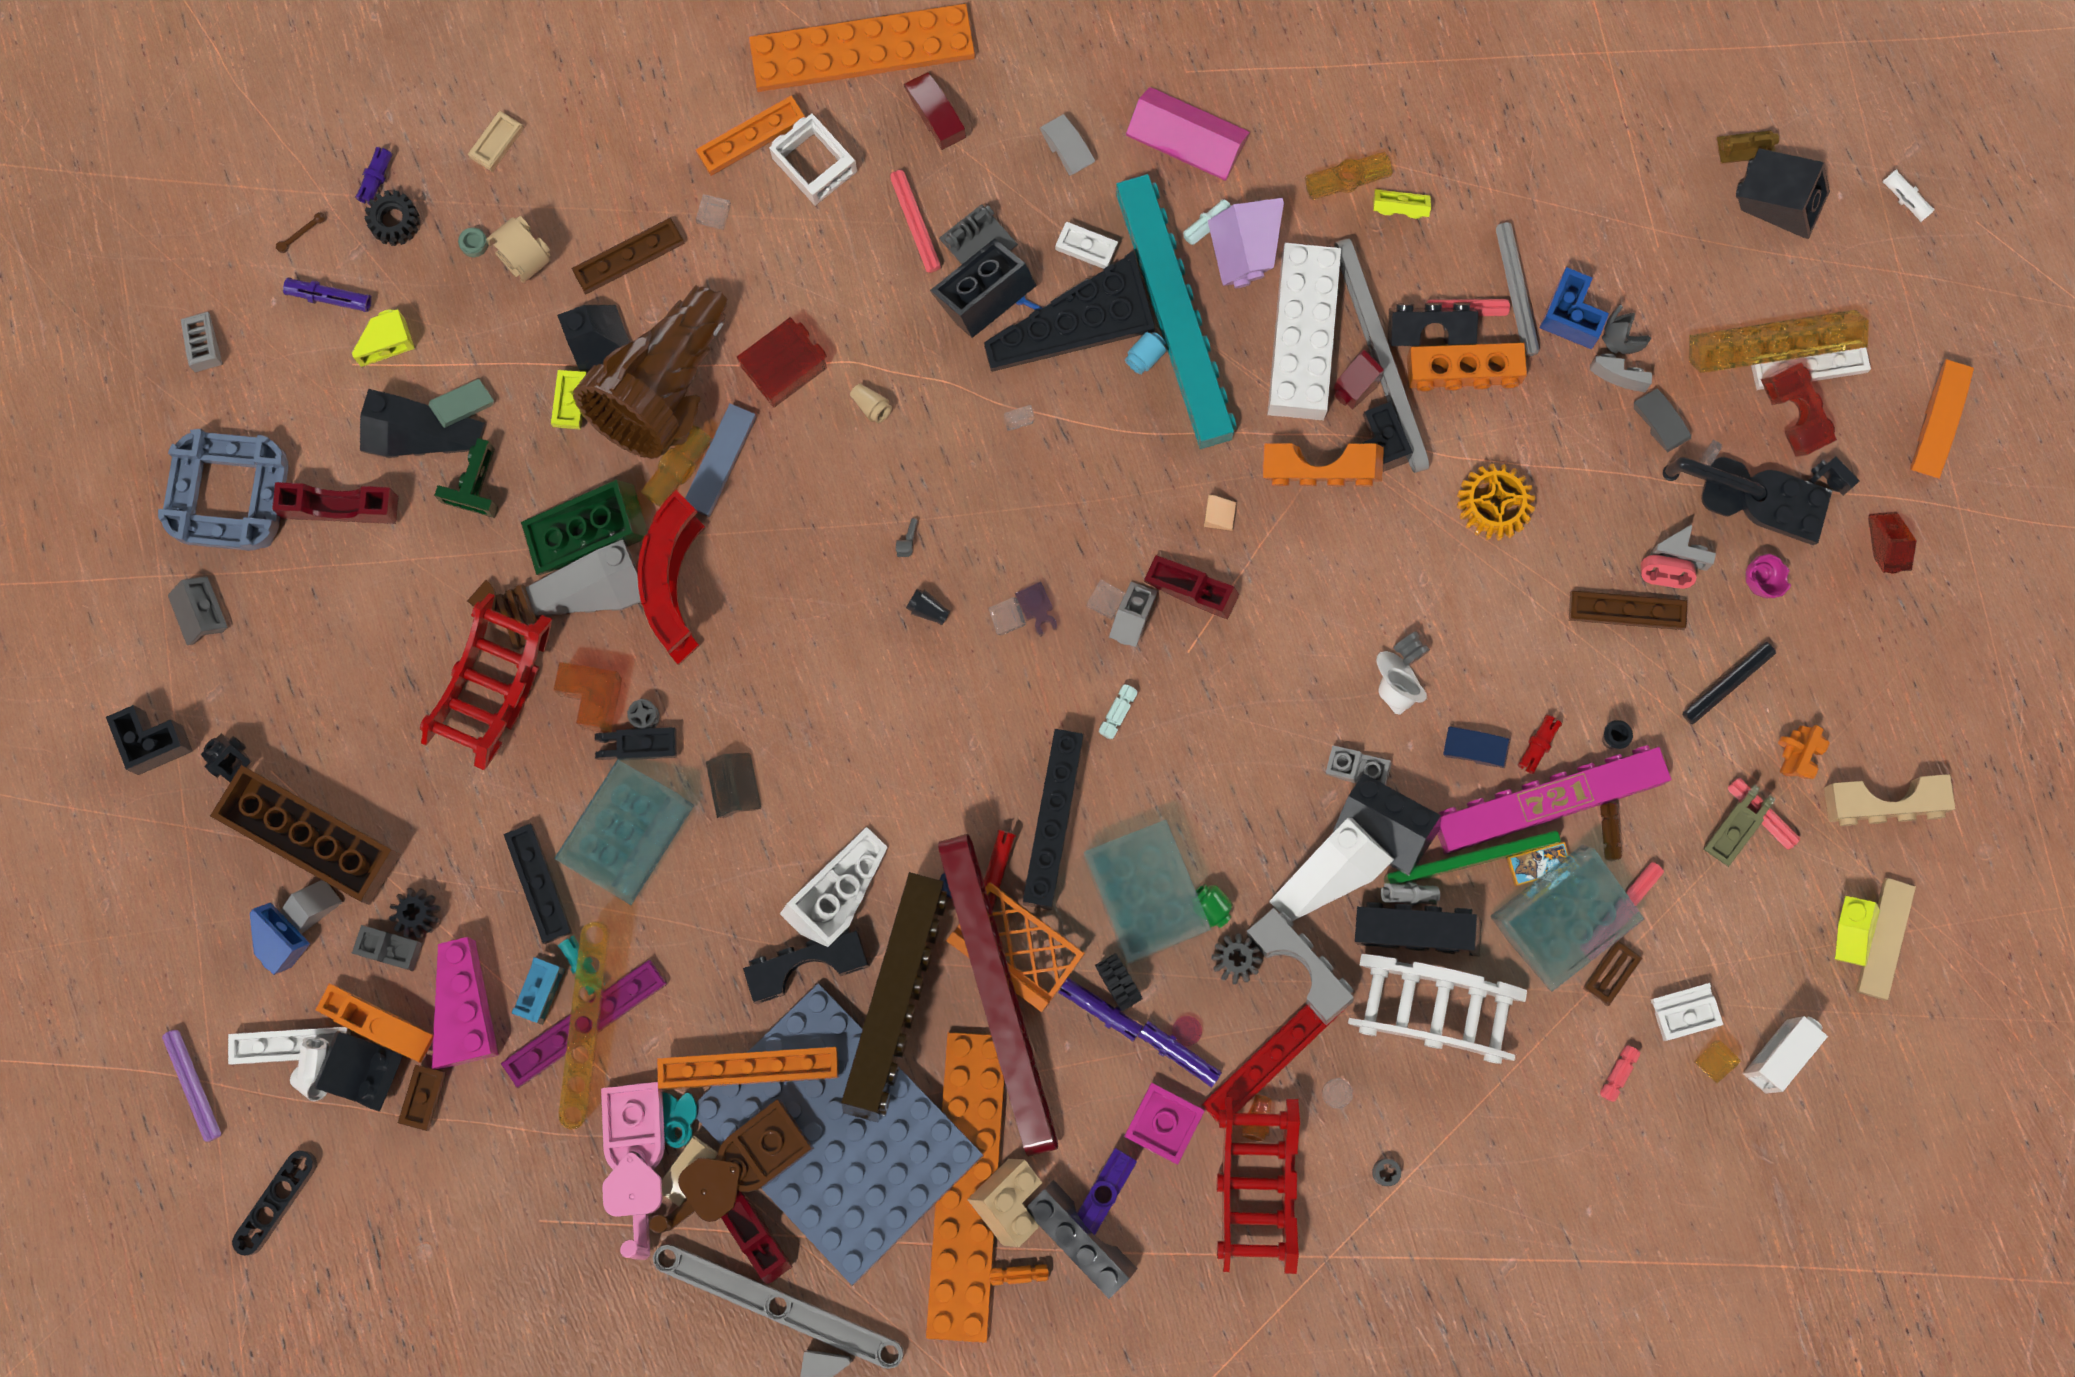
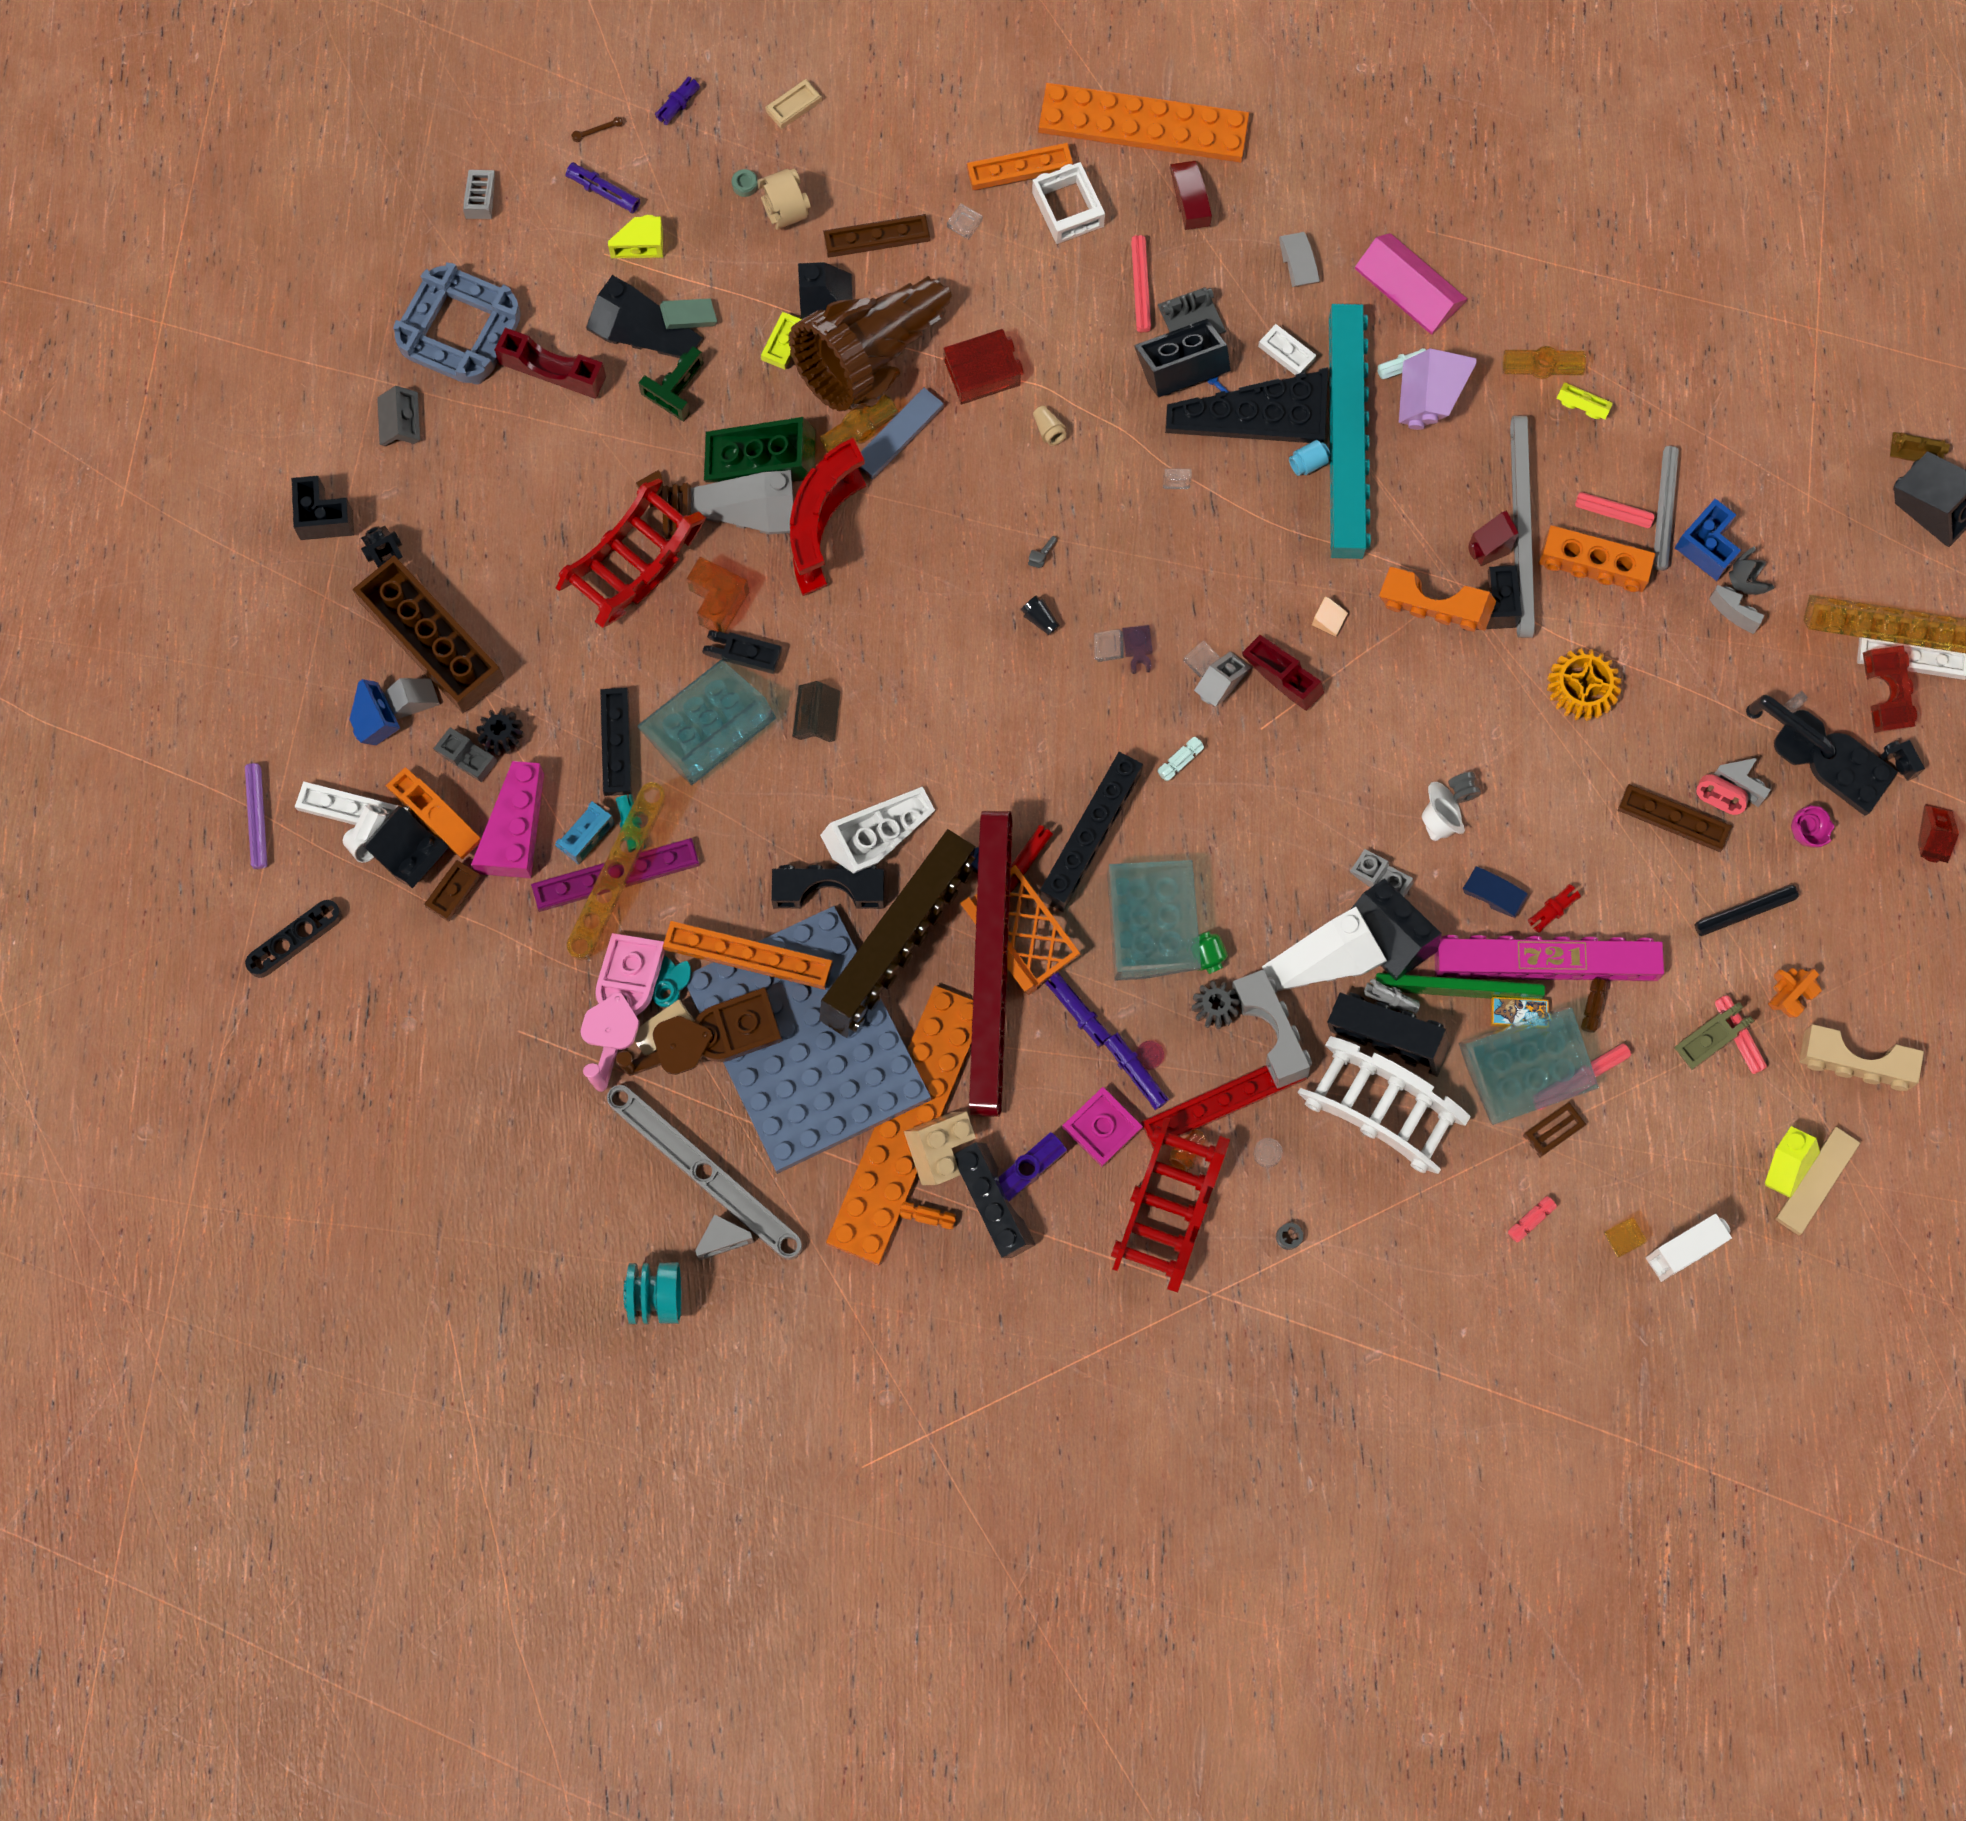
camera: 15 degrees right, 5 degrees down
black tyre [364,190,420,246] -> none
dark grey wheel [627,699,660,729] -> none
dark red slope [721,1191,793,1285] -> none
black tyre [1095,953,1143,1012] -> none
white brick [1267,243,1341,421] -> none
black arch [1388,303,1478,346] -> none
black cone [1602,720,1633,749] -> none
dark grey slope [1634,388,1691,453] -> none
white plate [1651,983,1723,1041] -> none

